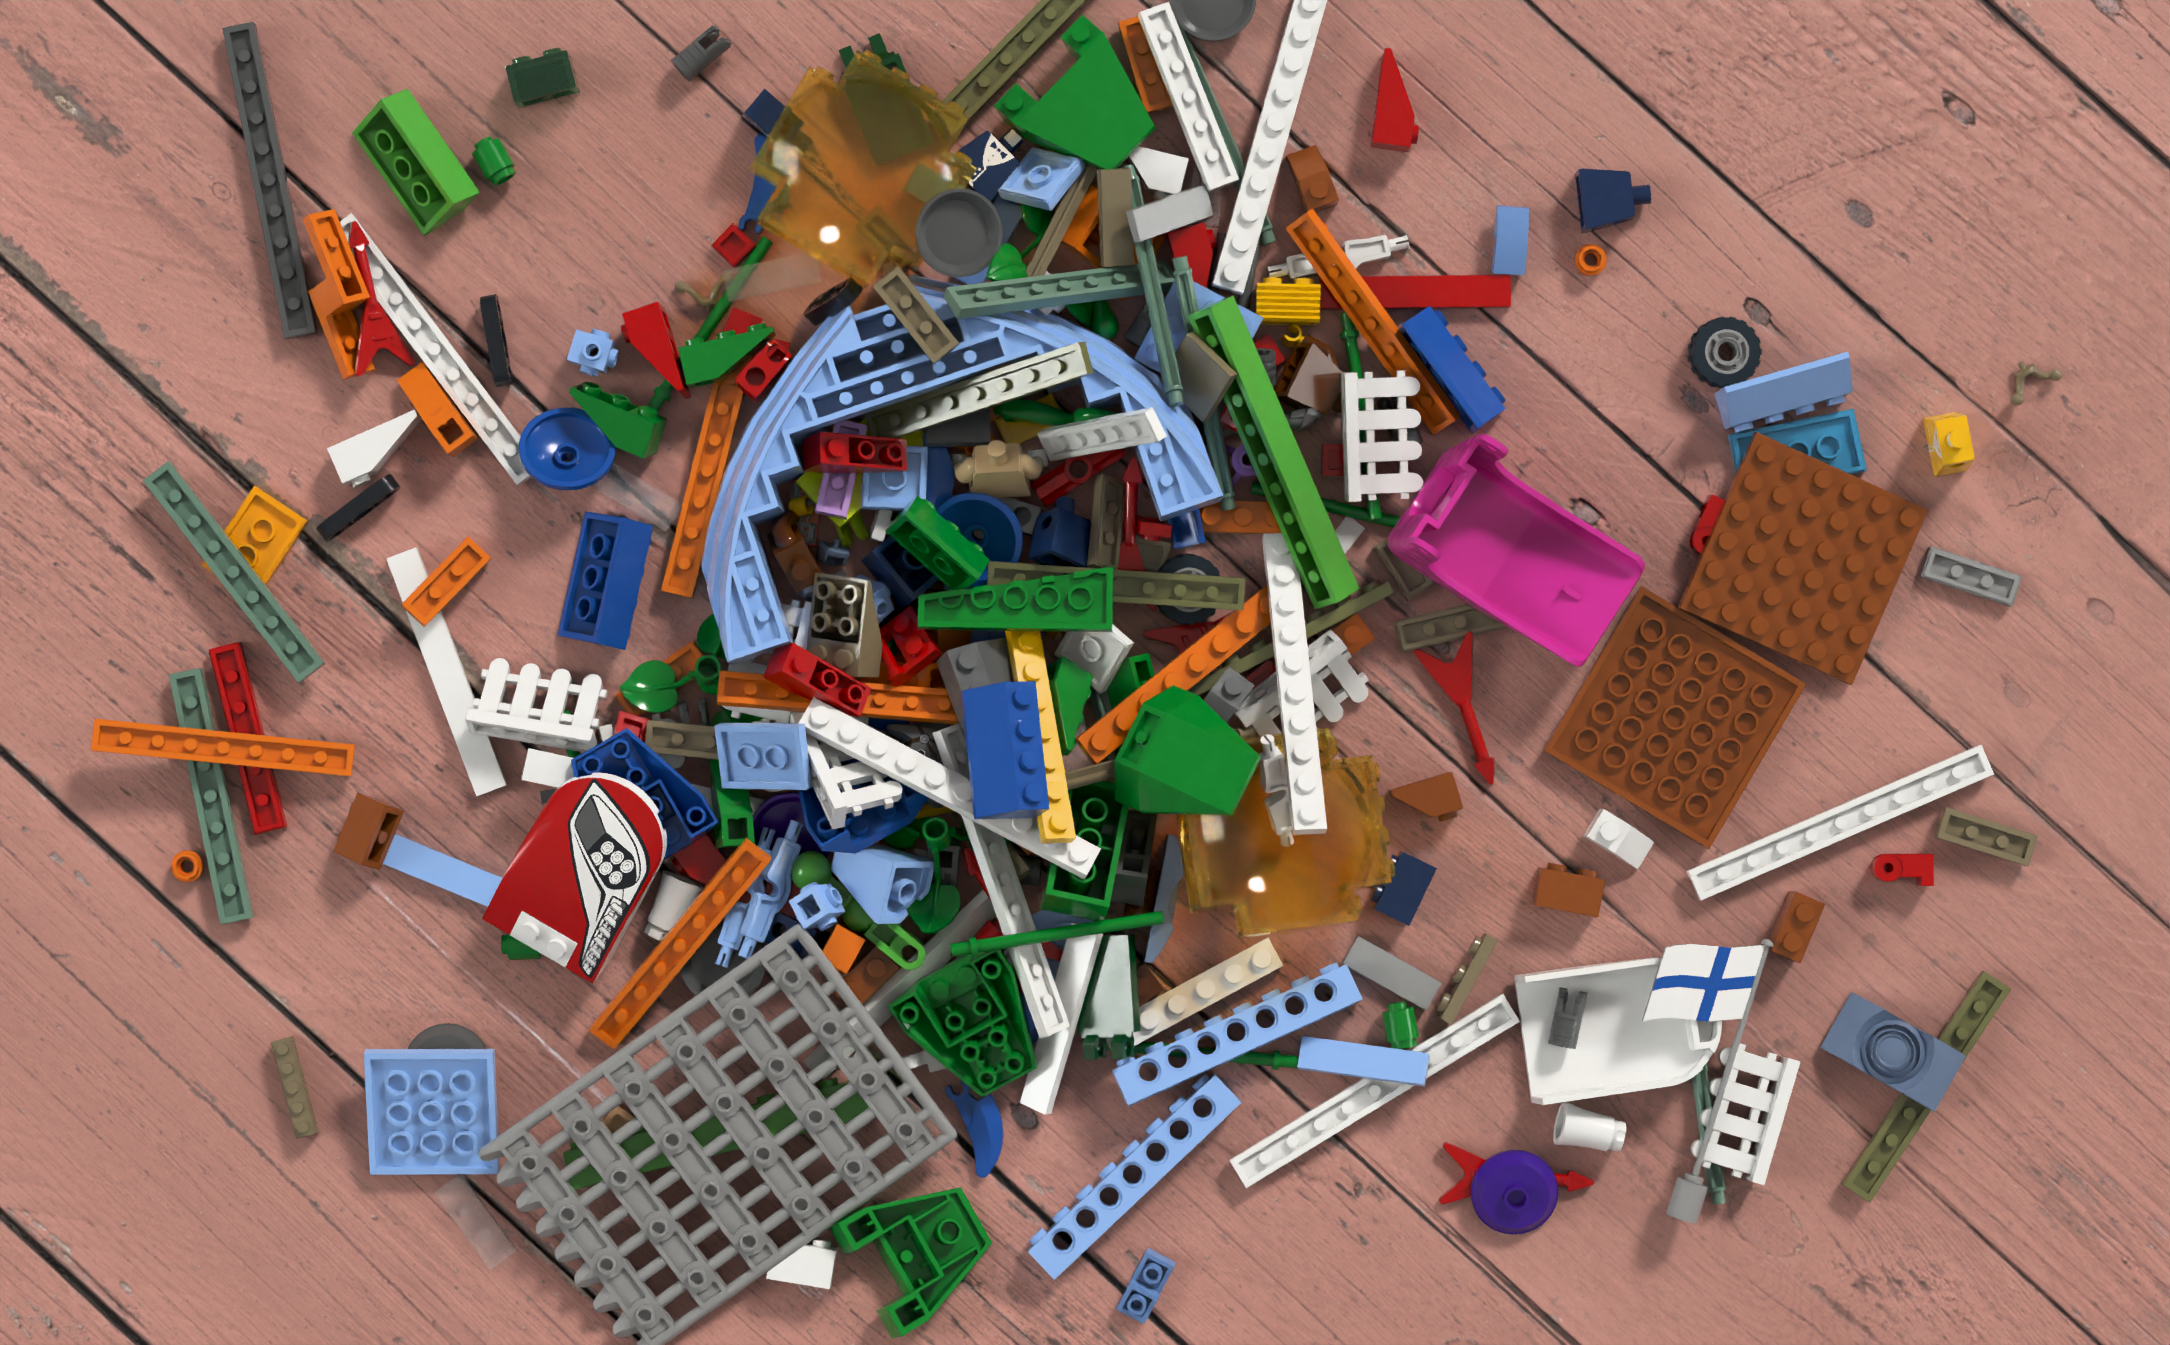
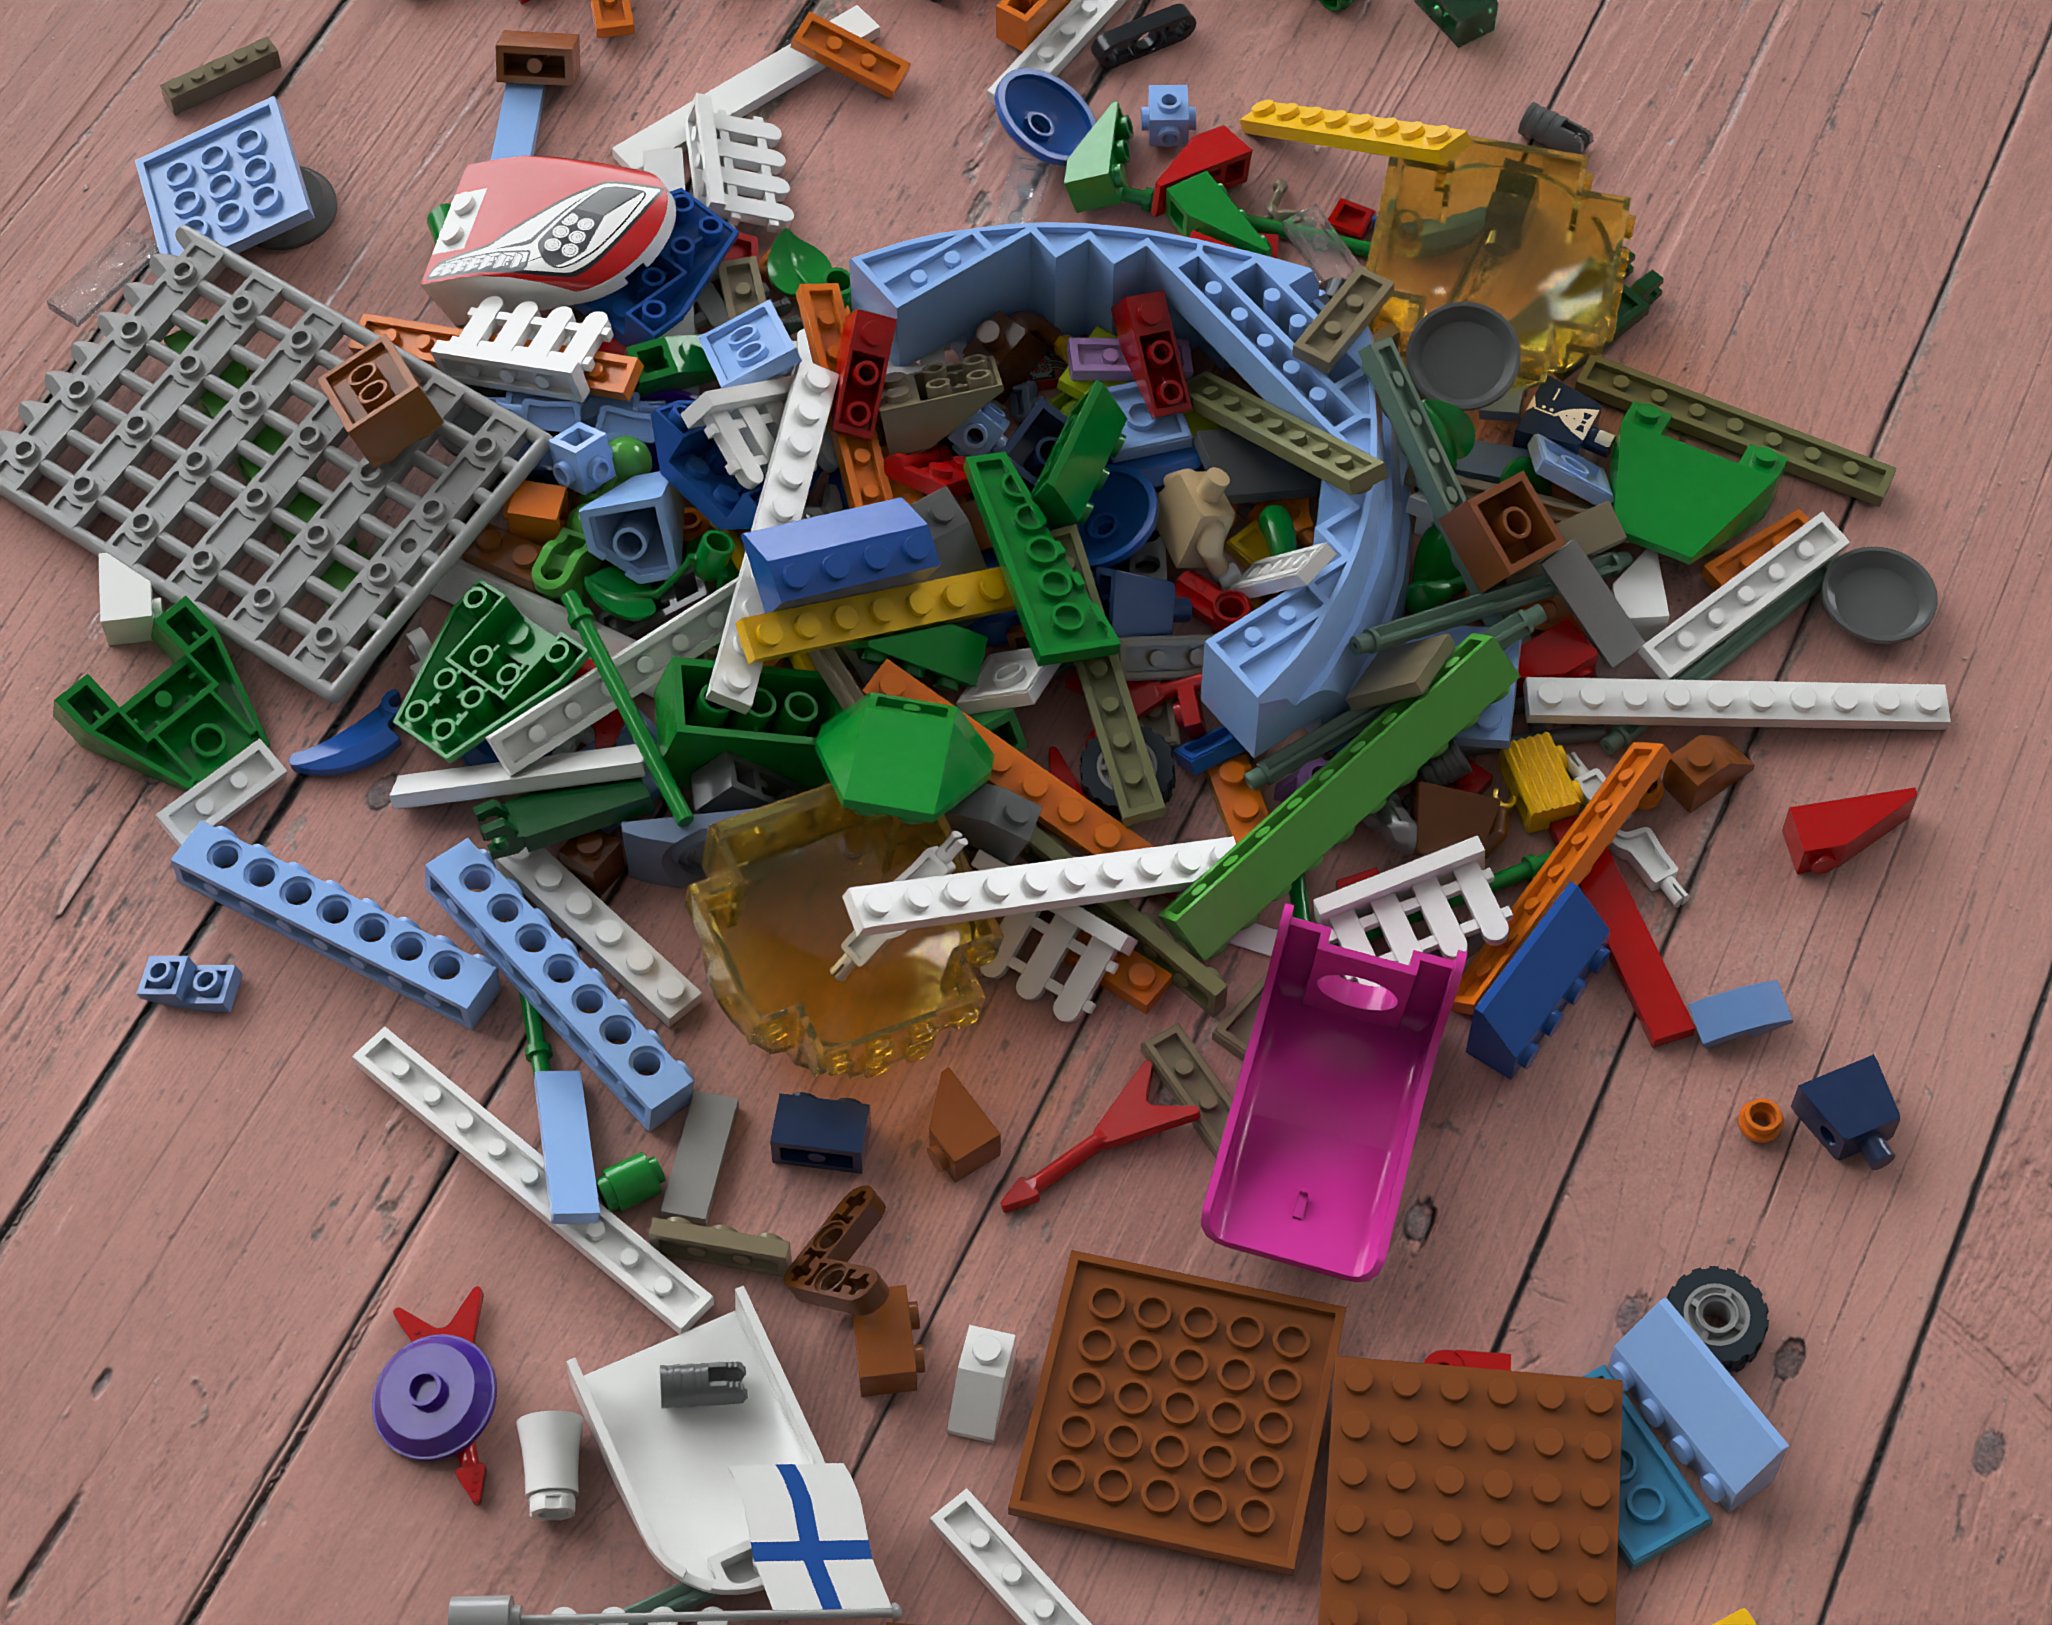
camera: 70 degrees right, 30 degrees down
blue slope [558,511,653,650] -> none
none -> white plate [155,738,287,848]
none -> dark orange slope [317,334,444,469]
none -> white fence [430,296,614,402]
none -> reddish brown beam [783,1185,890,1316]
none -> yellow plate [1239,99,1472,165]
none -> dark orange brick [1438,471,1566,593]

